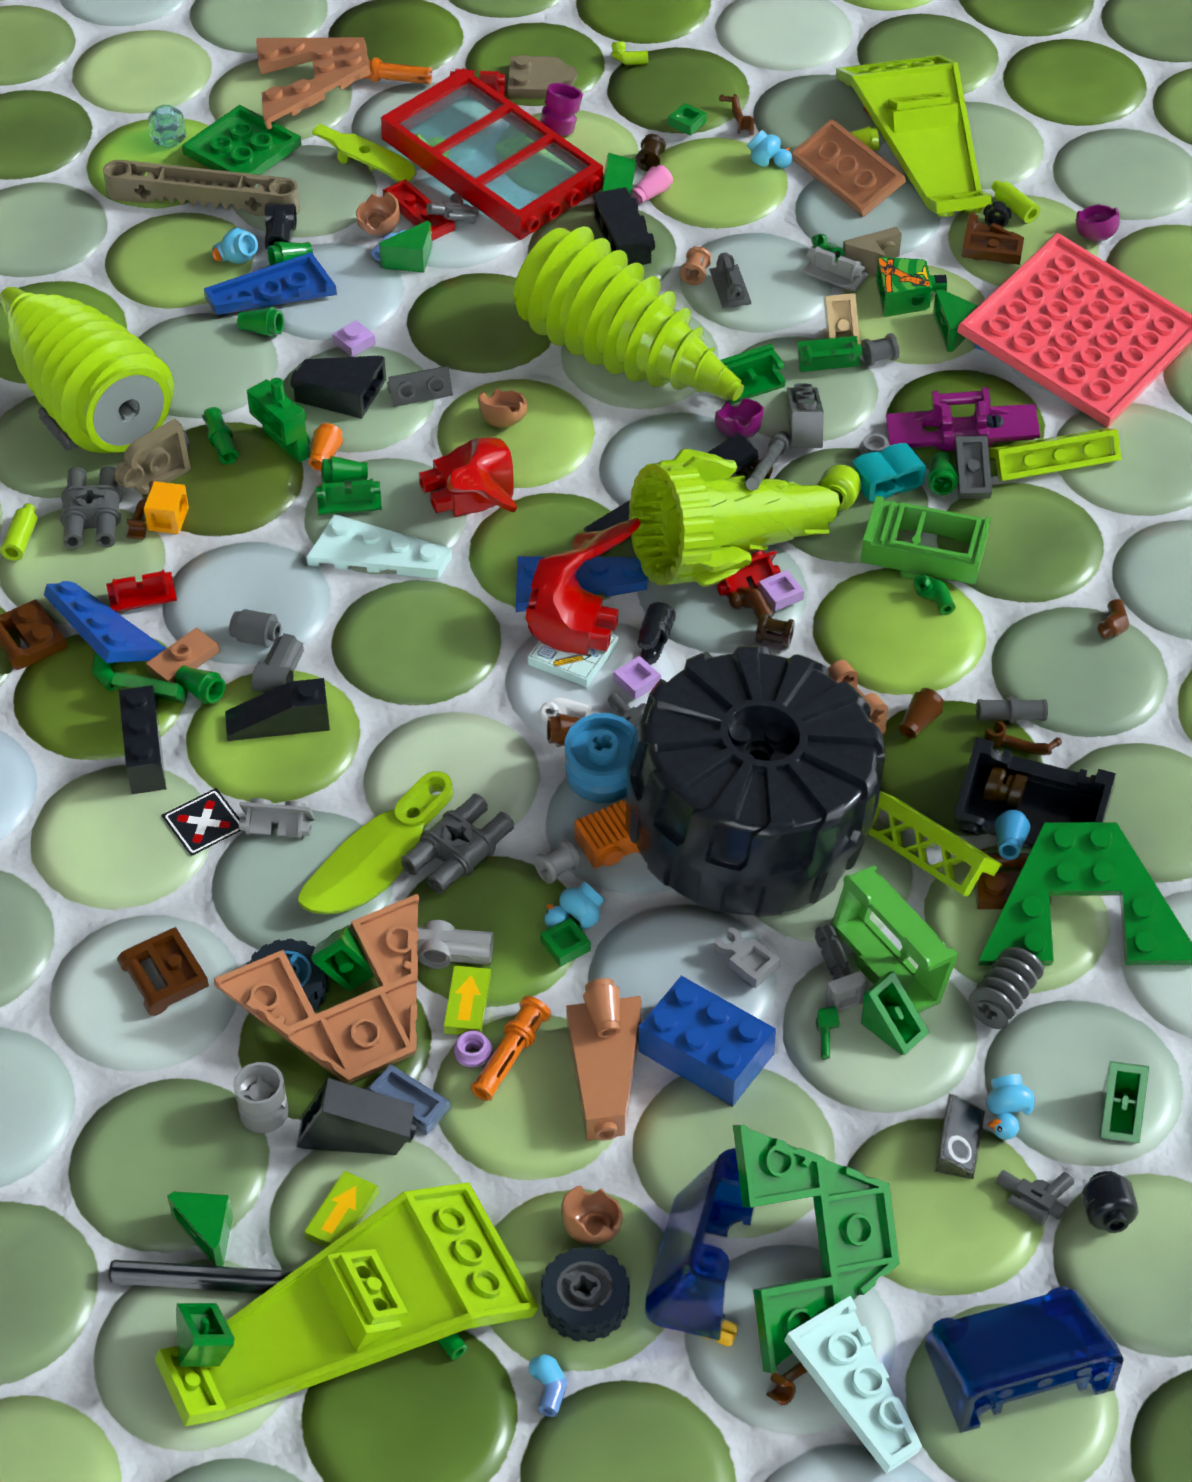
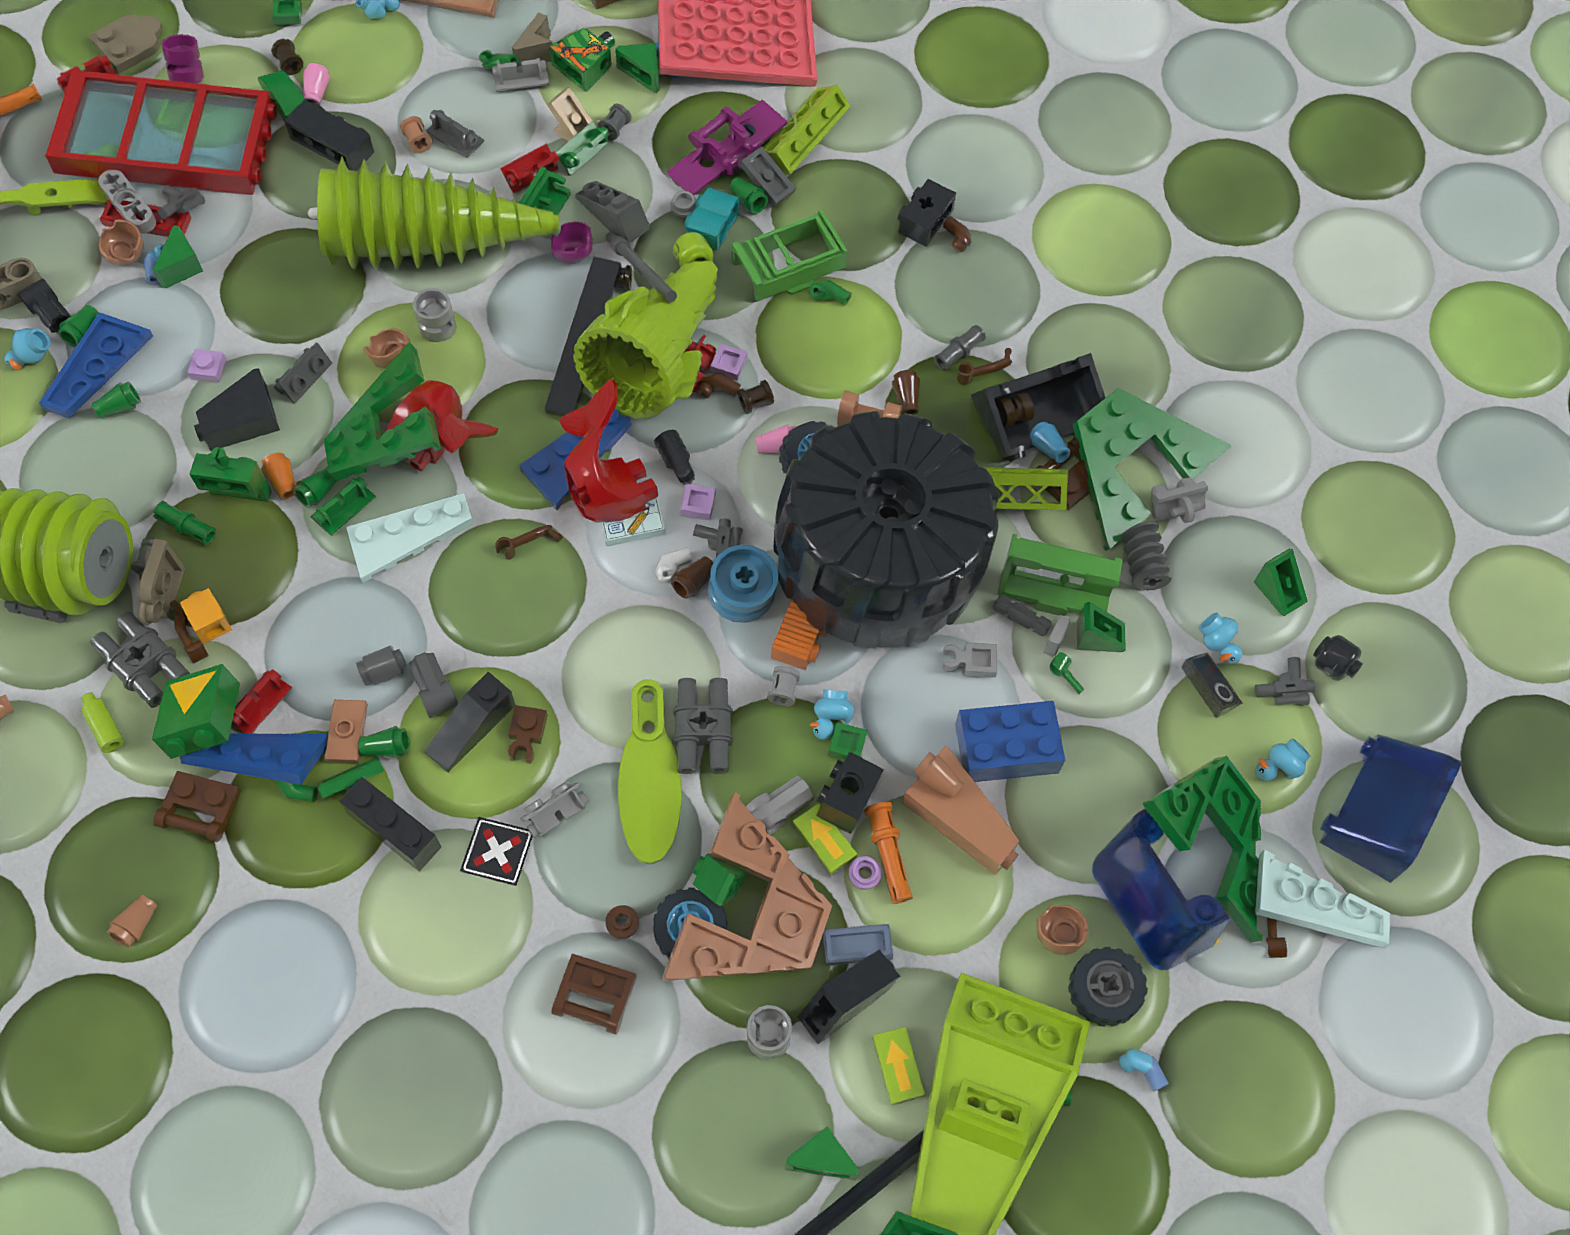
camera: 45 degrees left, 15 degrees up
none -> light grey beam [98,170,156,234]
none -> green brick [152,664,240,759]
none -> green wing [324,342,441,481]
none -> light grey wheel [413,288,457,342]
none -> reddish brown piece [495,525,563,559]
none -> red hinge [500,143,559,193]
none -> reddish brown plate [508,705,548,764]
none -> reddish brown plate [605,905,639,939]
none -> black brick [816,751,884,834]
none -> black brick [897,179,956,247]
none -> light grey hips [1151,477,1208,523]
none -> medium azure animal [1255,738,1311,782]

